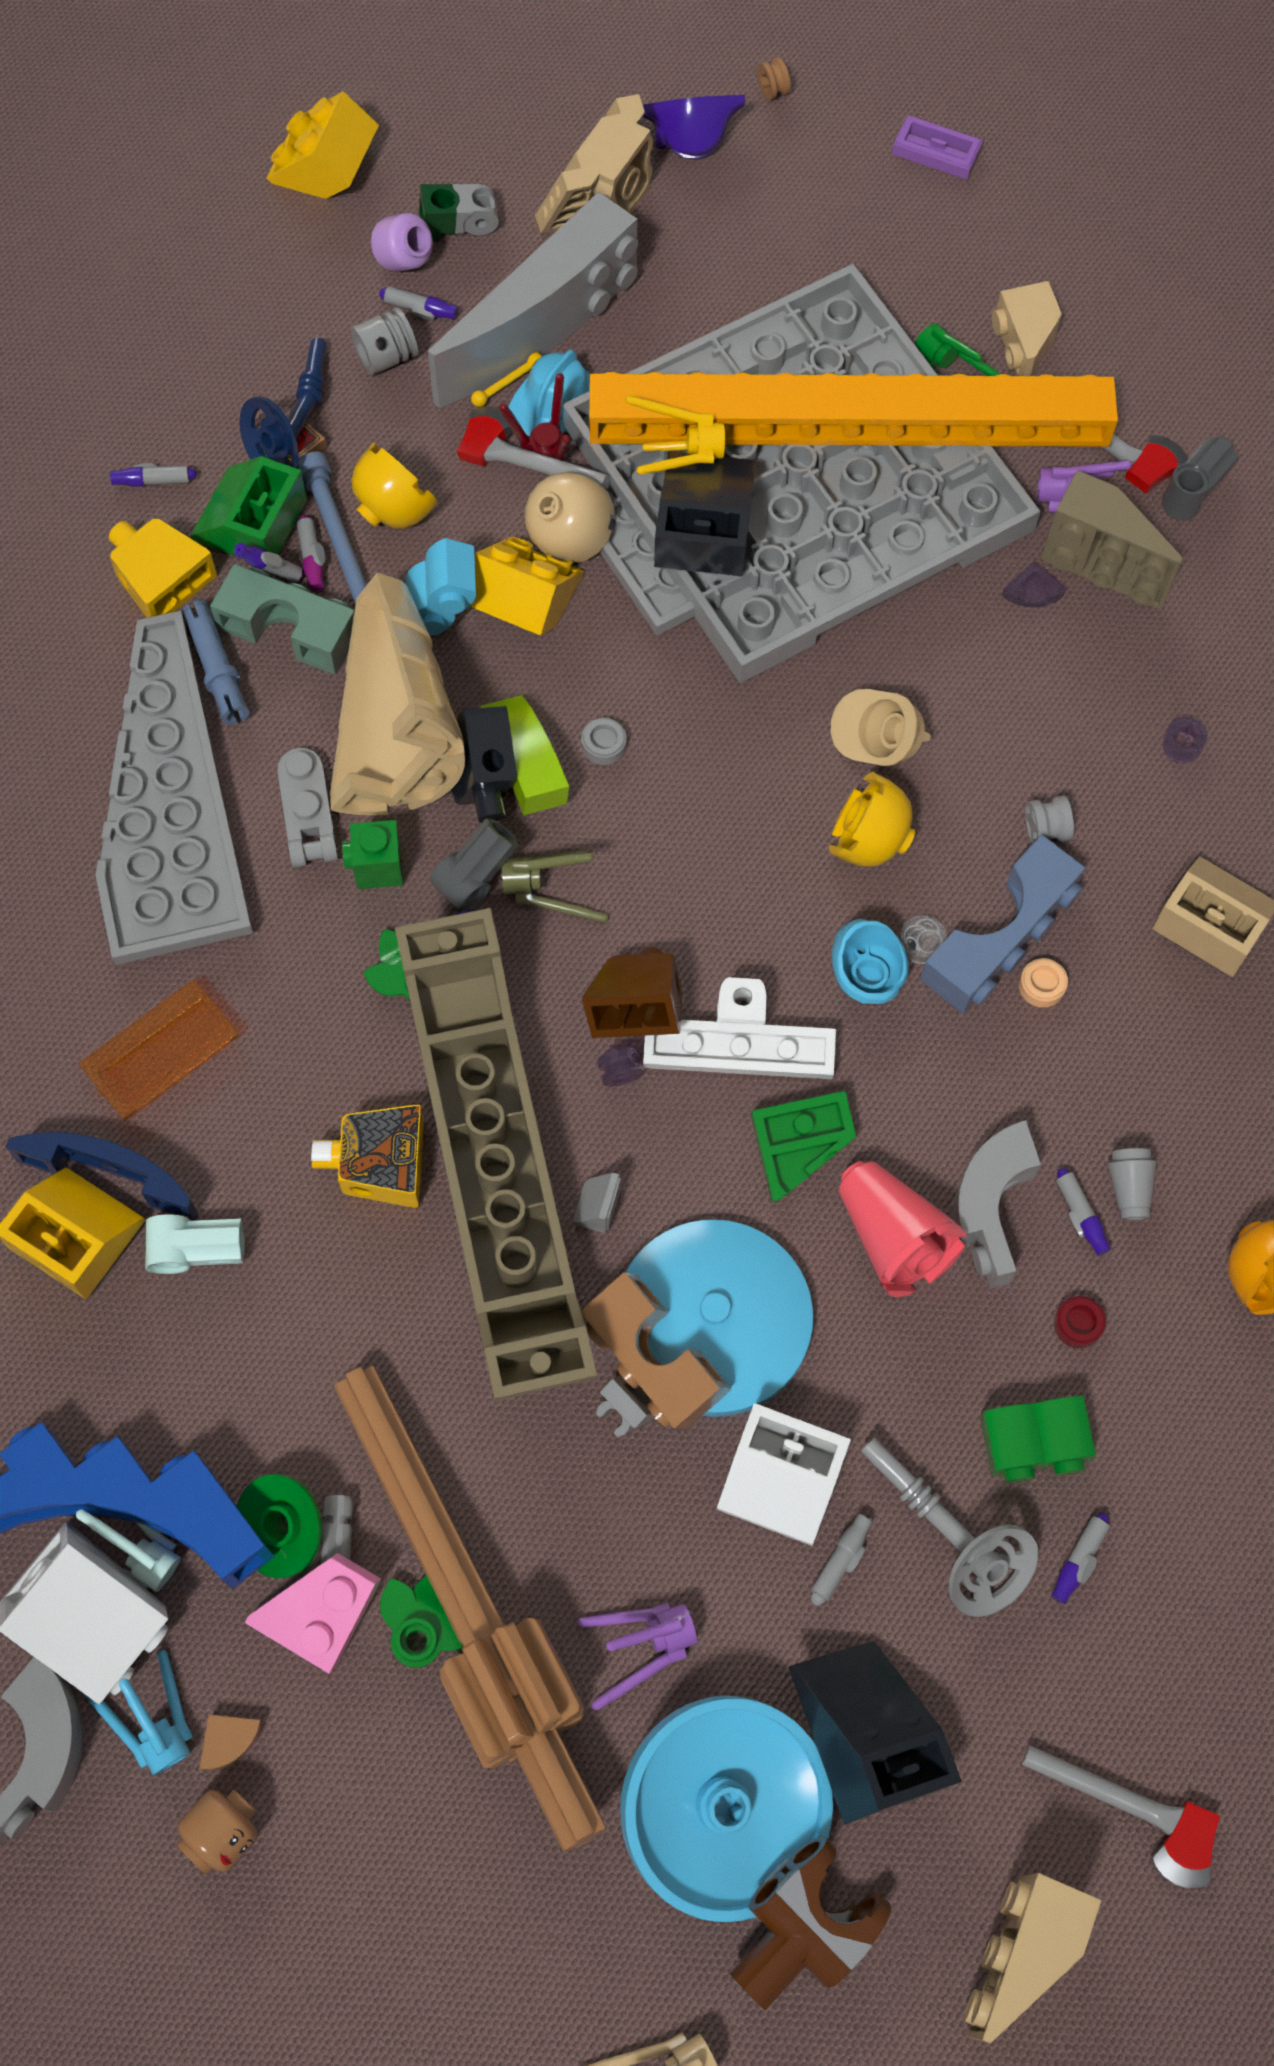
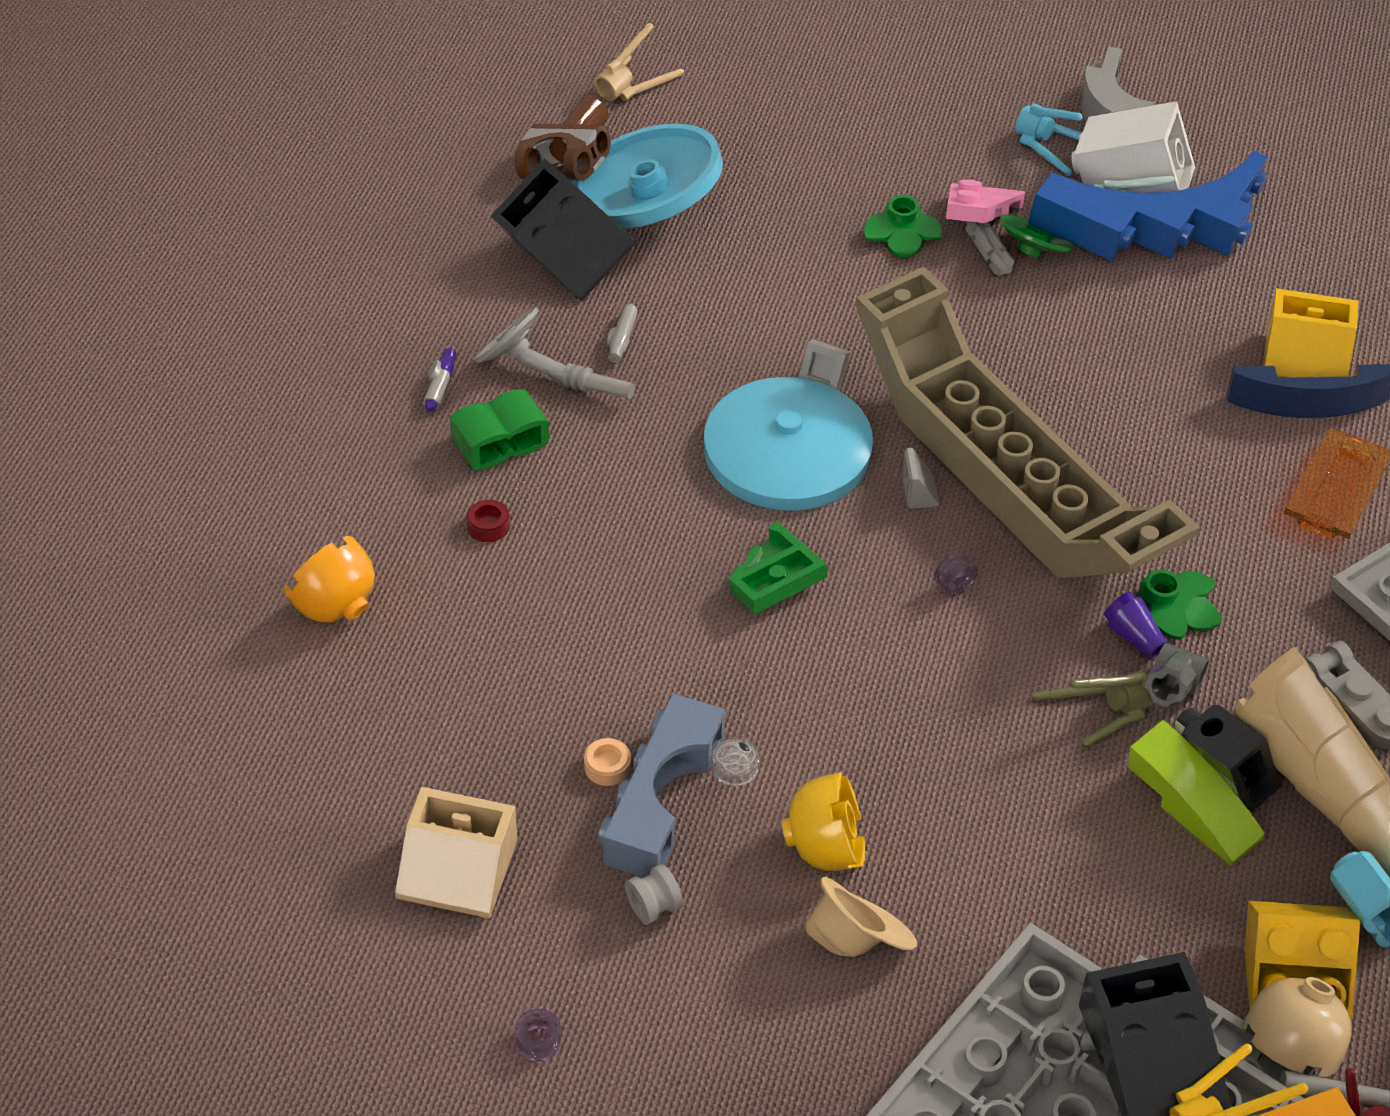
camera: 160 degrees right, 20 degrees down
light aqua piece [145,1215,245,1274] -> none
medium nougat head [176,1790,258,1875] -> none
medium nougat tile [199,1714,263,1771] -> none
torso [311,1105,424,1208] -> none
medium nougat axle [334,1366,607,1853] -> none
green brick [342,820,403,889] -> none
medium lavender plant [578,1602,698,1710] -> none
light grey tile [581,718,626,765] -> none
medium nougat arch [581,1272,732,1429] -> none
reddish brown torso [582,947,683,1038] -> none
white plate [643,977,836,1079] -> none
white slope [716,1403,851,1546] -> none
medium azure hair [832,919,909,1004] -> none
coral cone [838,1161,967,1298] -> none
light grey arch [952,1120,1041,1289] -> none
tan slope [963,1873,1102,2044] -> none
piece [1022,1745,1220,1888] -> none
piece [1056,1168,1112,1256] -> none
light grey cone [1108,1148,1157,1220] -> none

